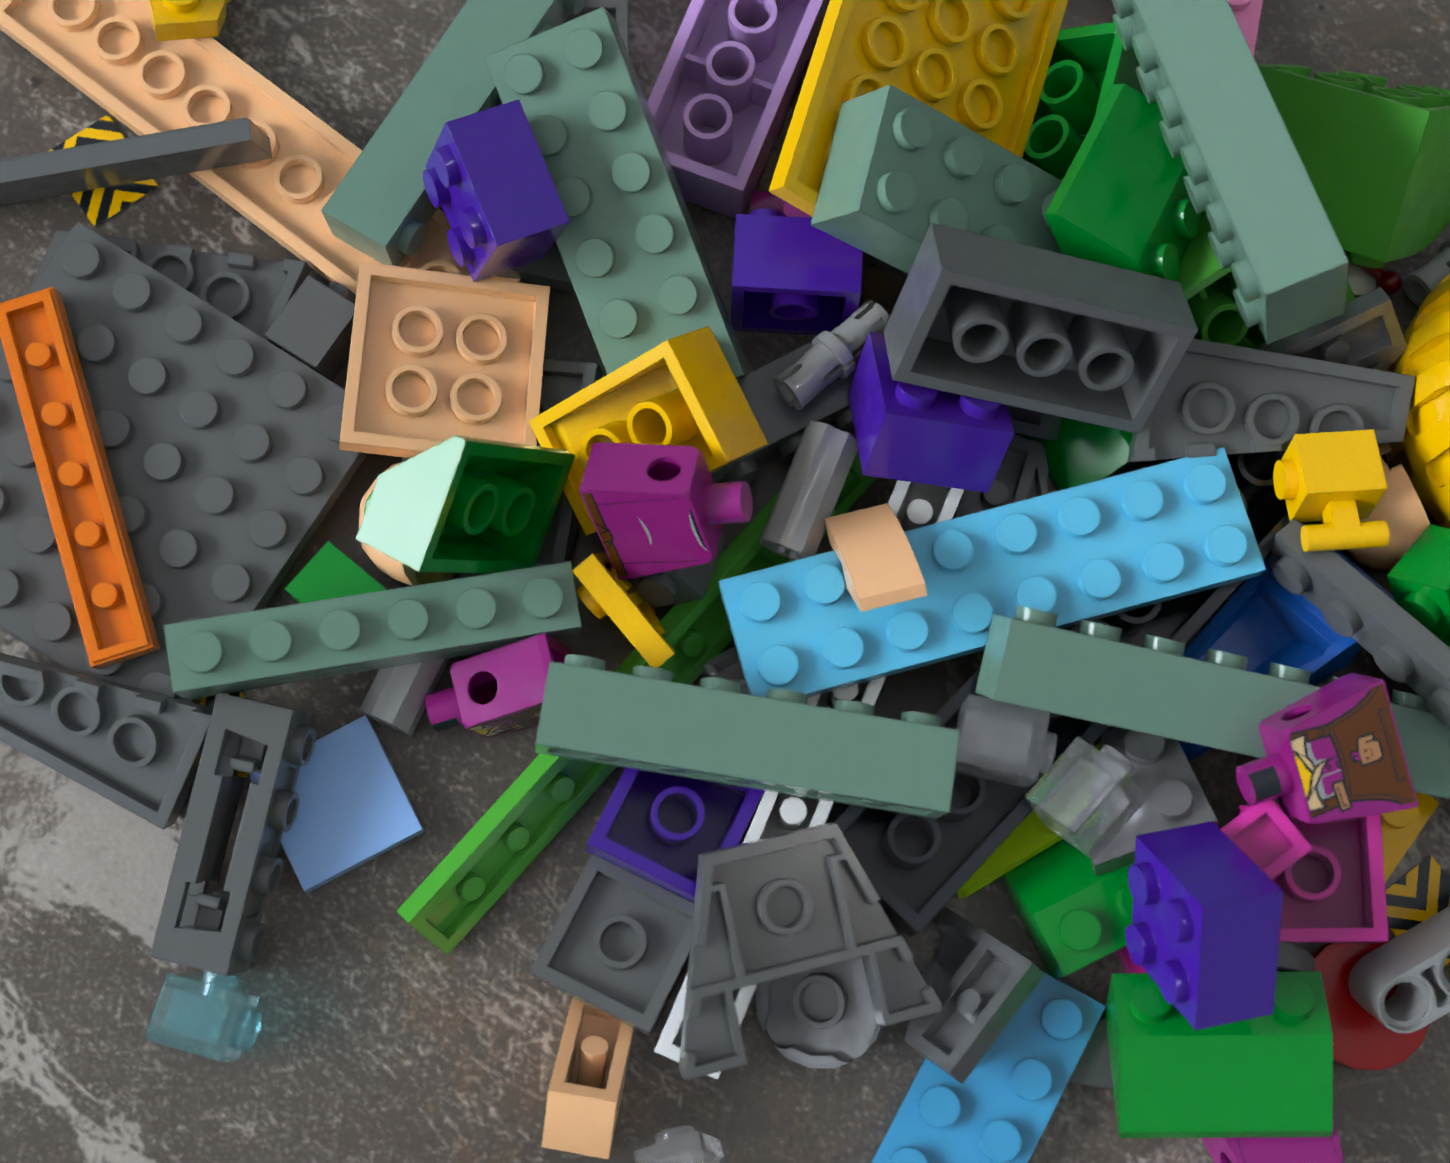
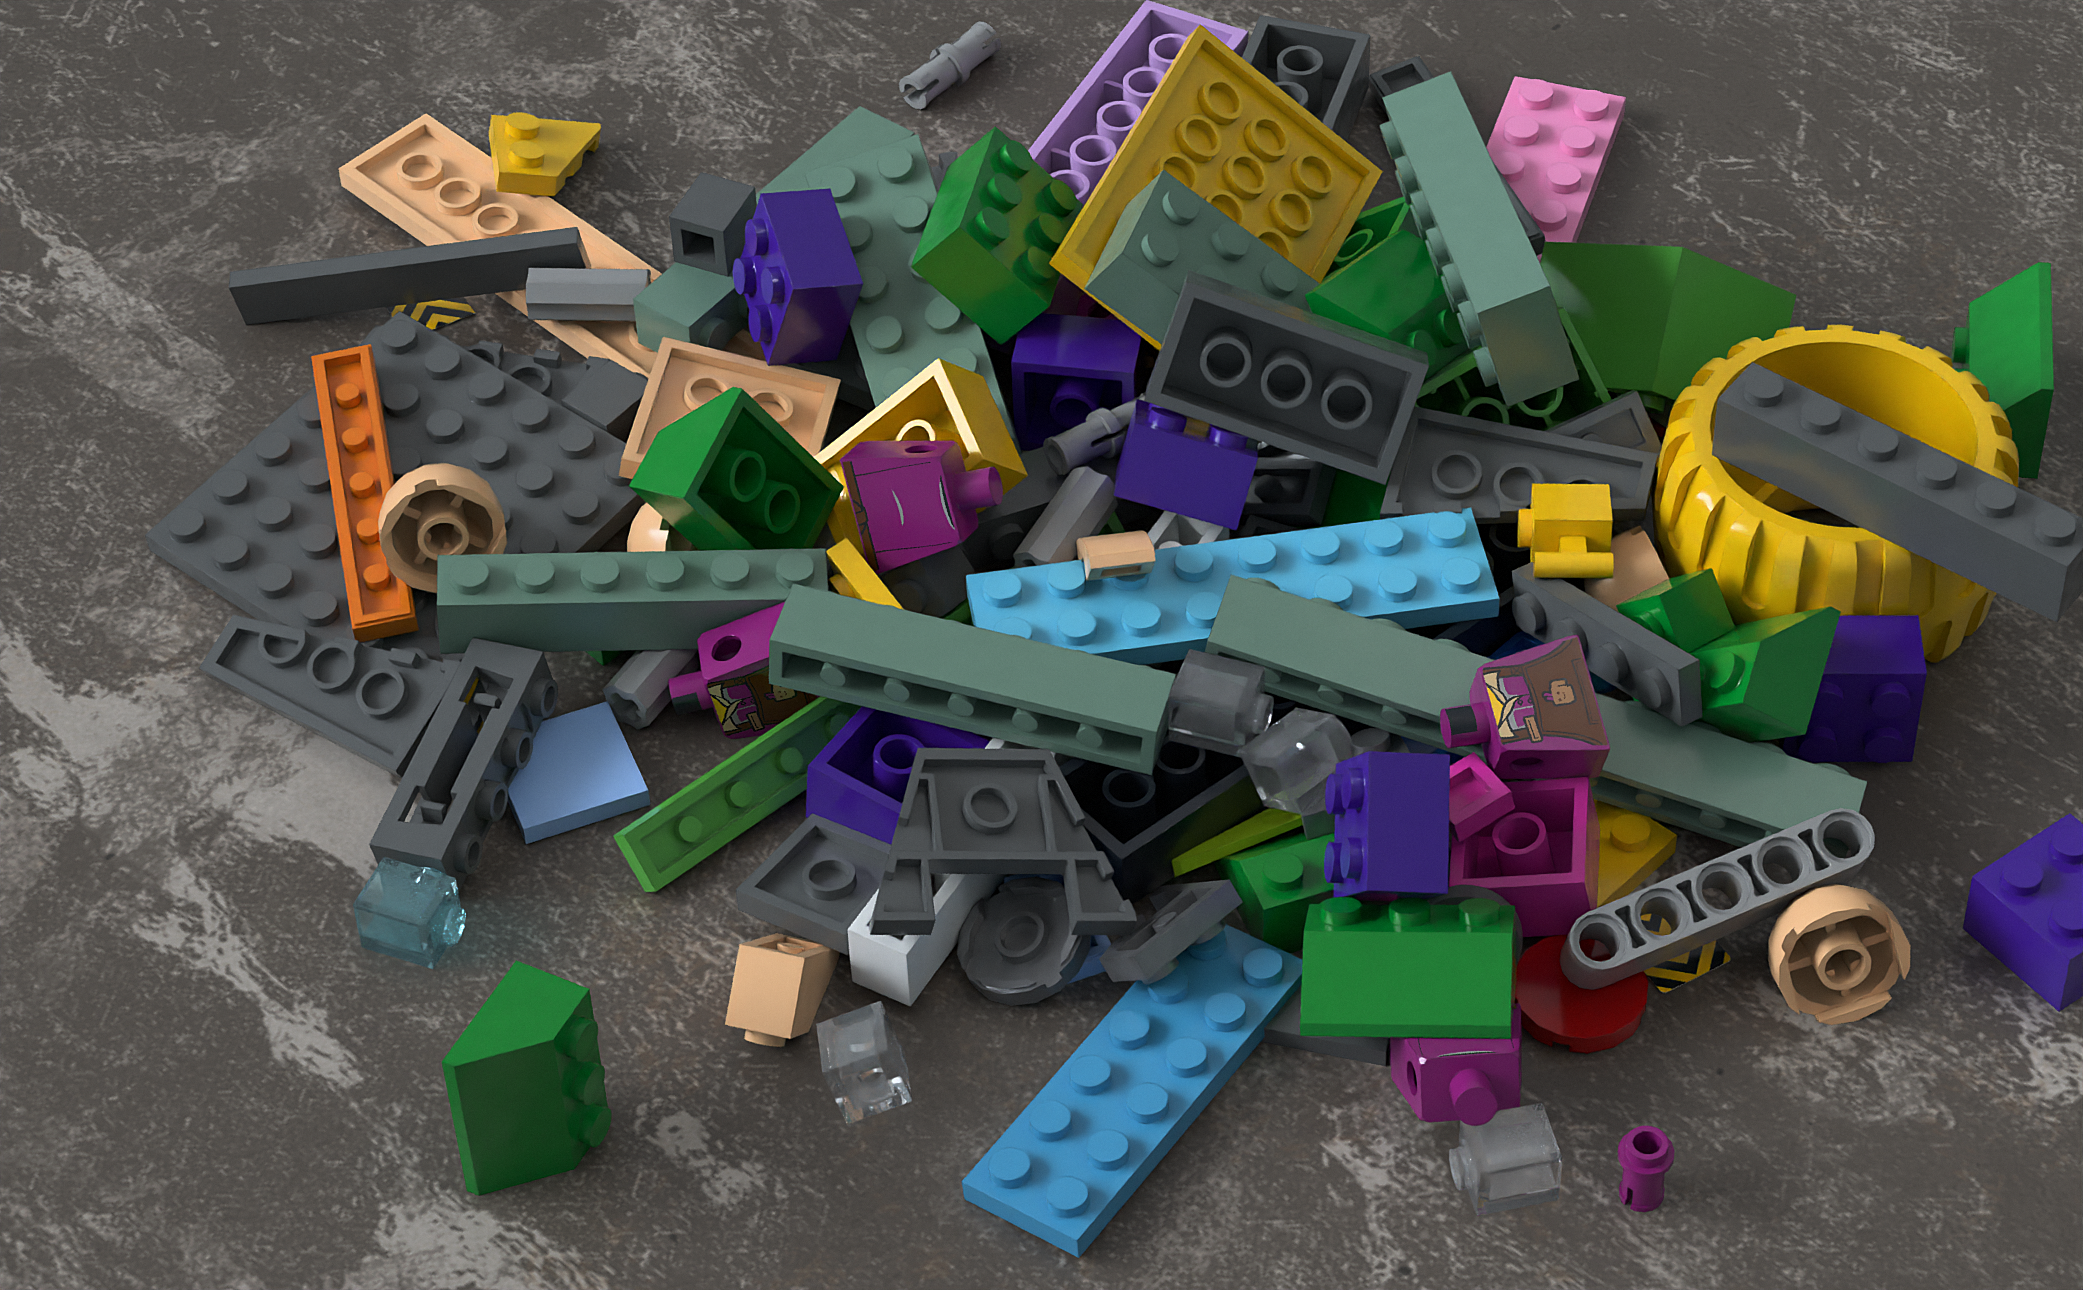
camera: 10 degrees right, 30 degrees down
none -> light nougat cylinder [378,463,507,593]
none -> light grey axle [526,268,651,322]
none -> dark grey brick [669,172,757,277]
none -> green brick [911,126,1083,345]

